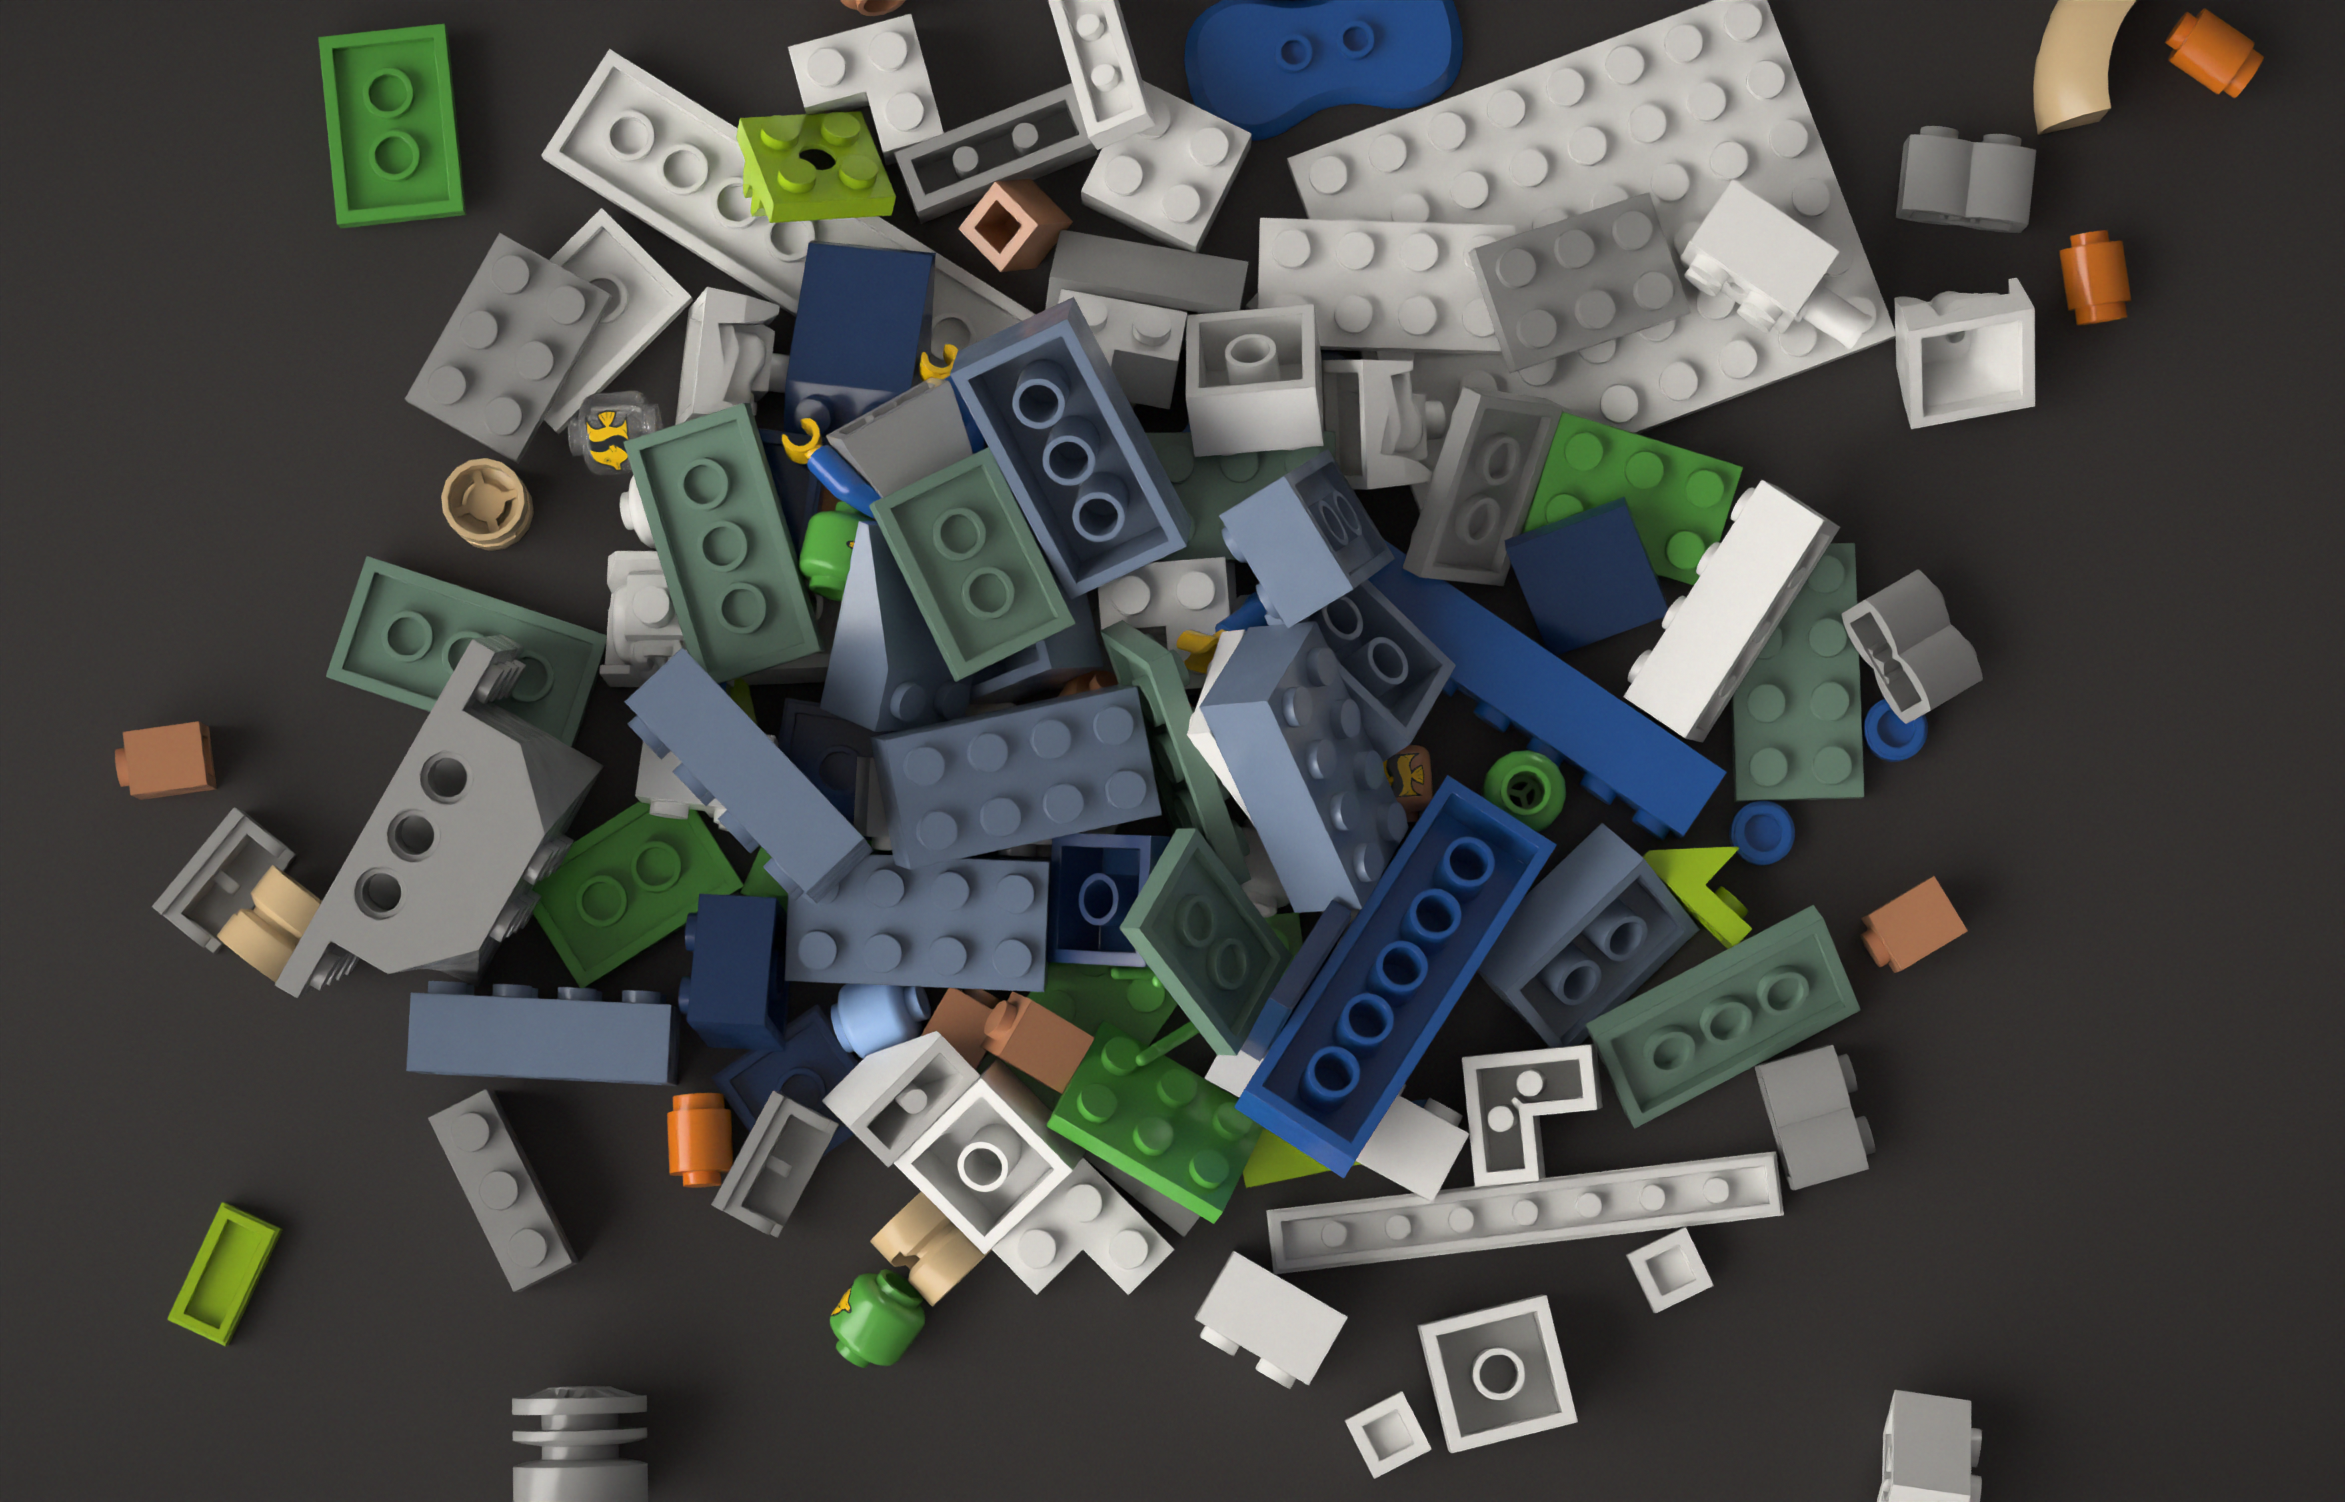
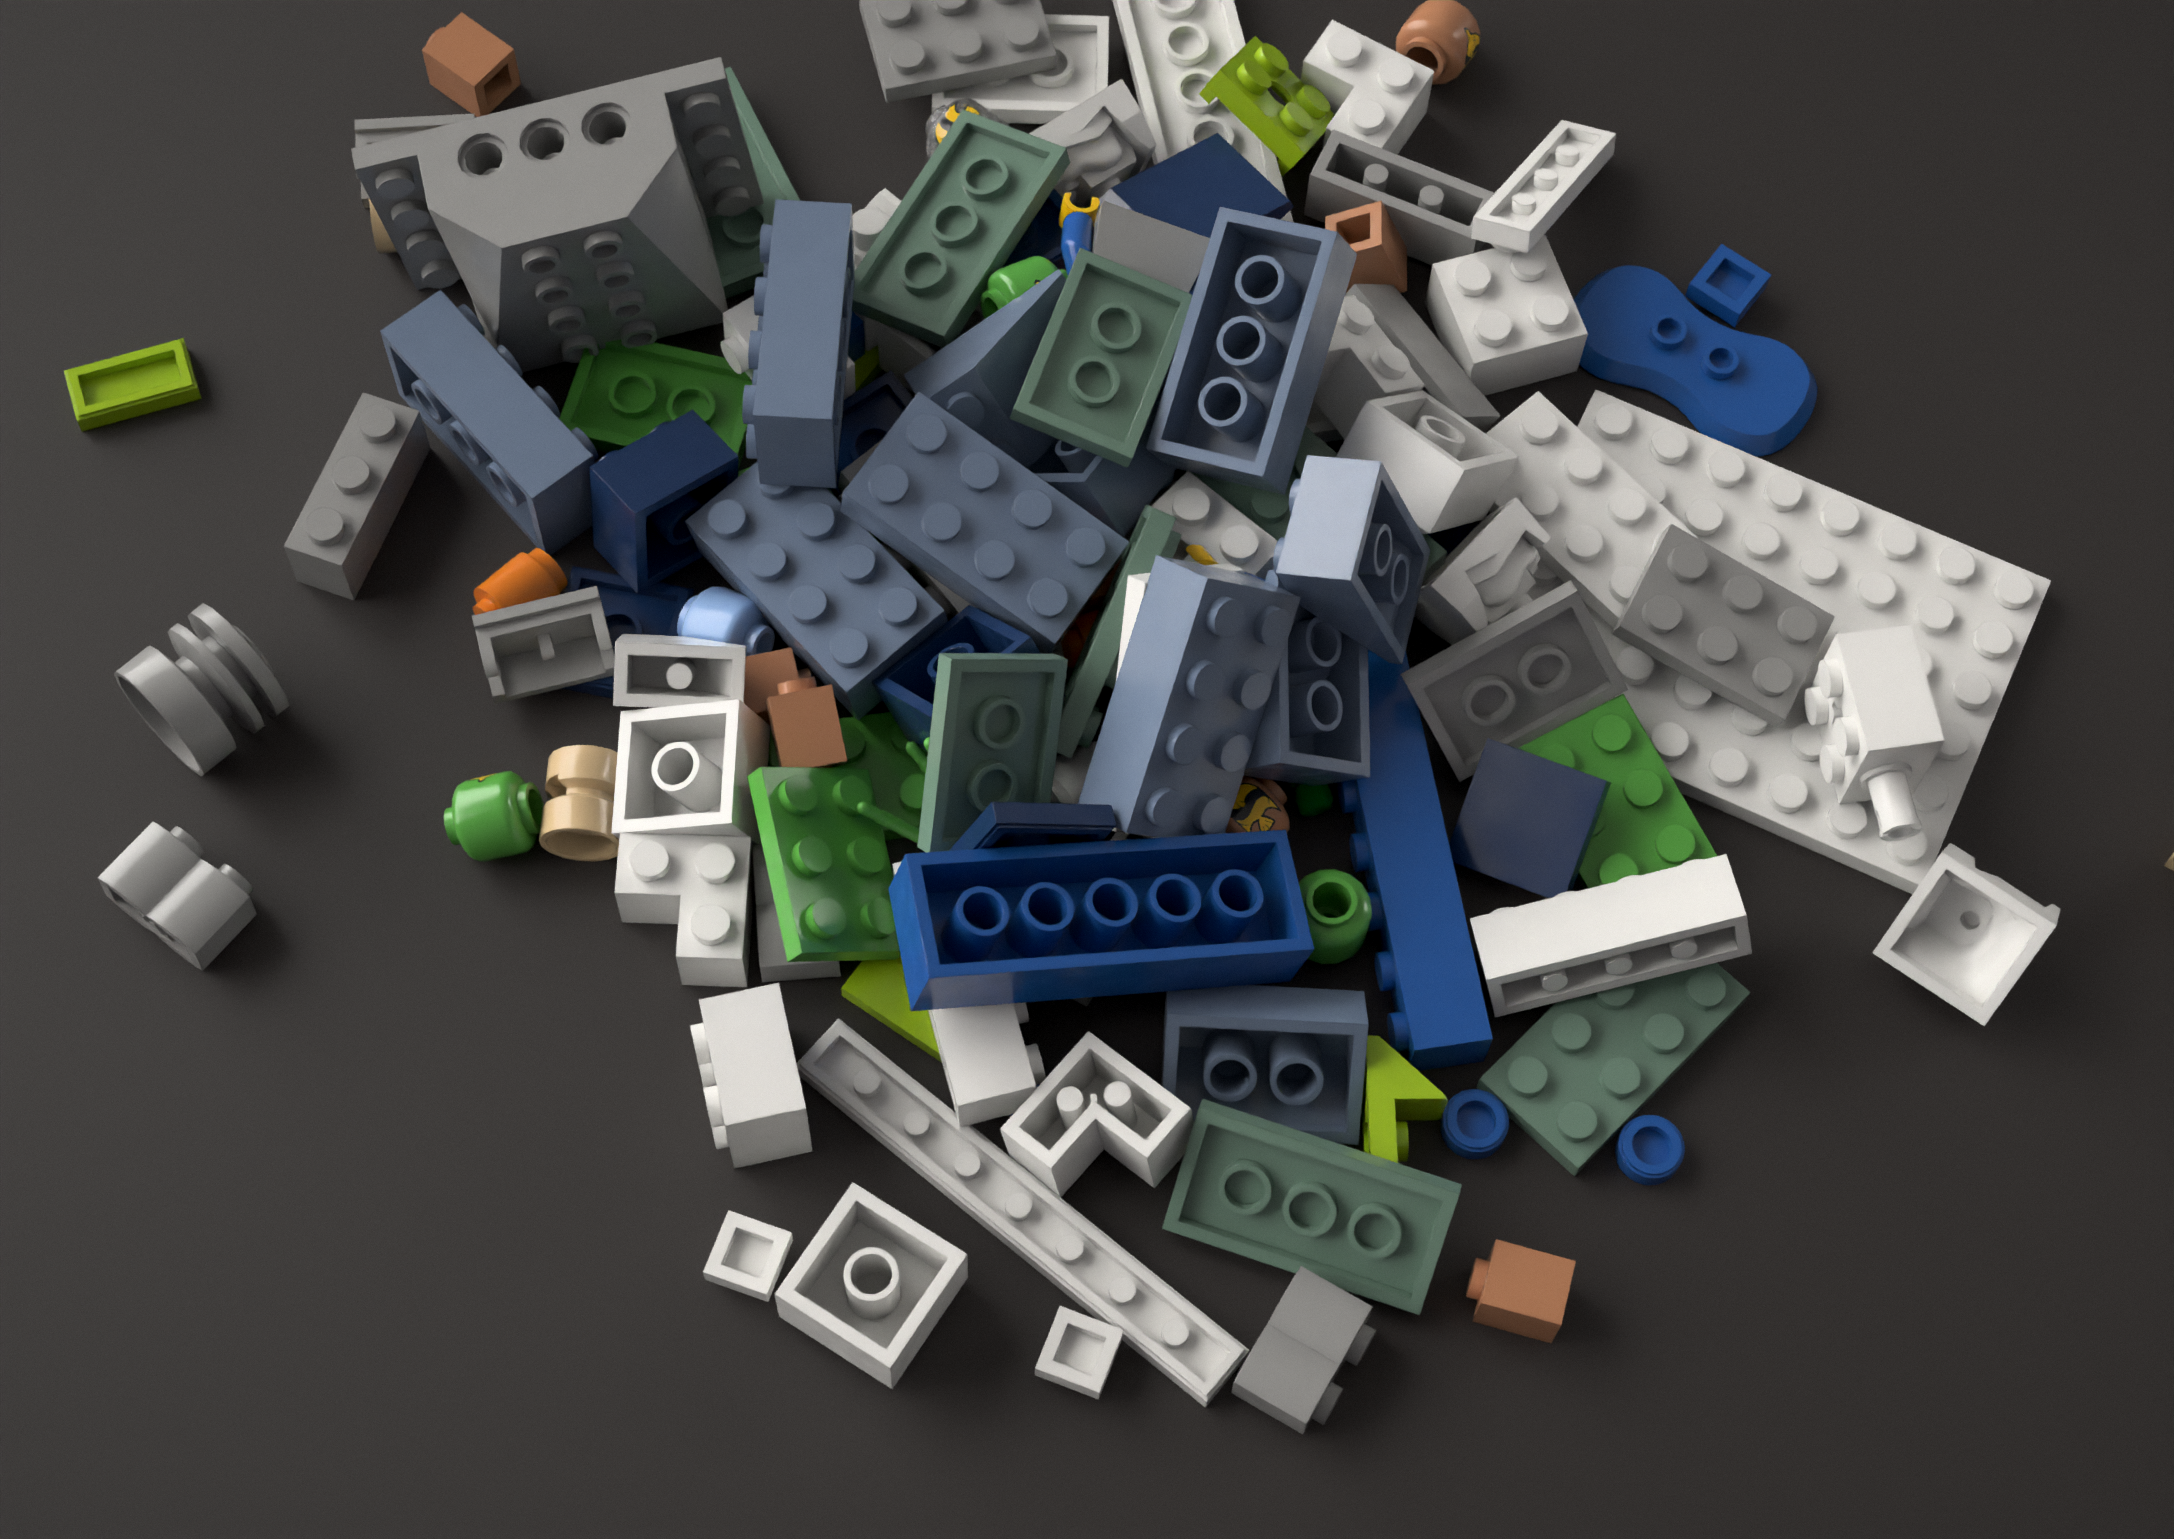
camera: 45 degrees right, 20 degrees down
tan wheel [441,458,534,551] -> none
light grey brick [1842,569,1983,724] -> none
light grey brick [1896,126,2036,233] -> none
orange brick [2059,230,2132,325] -> none

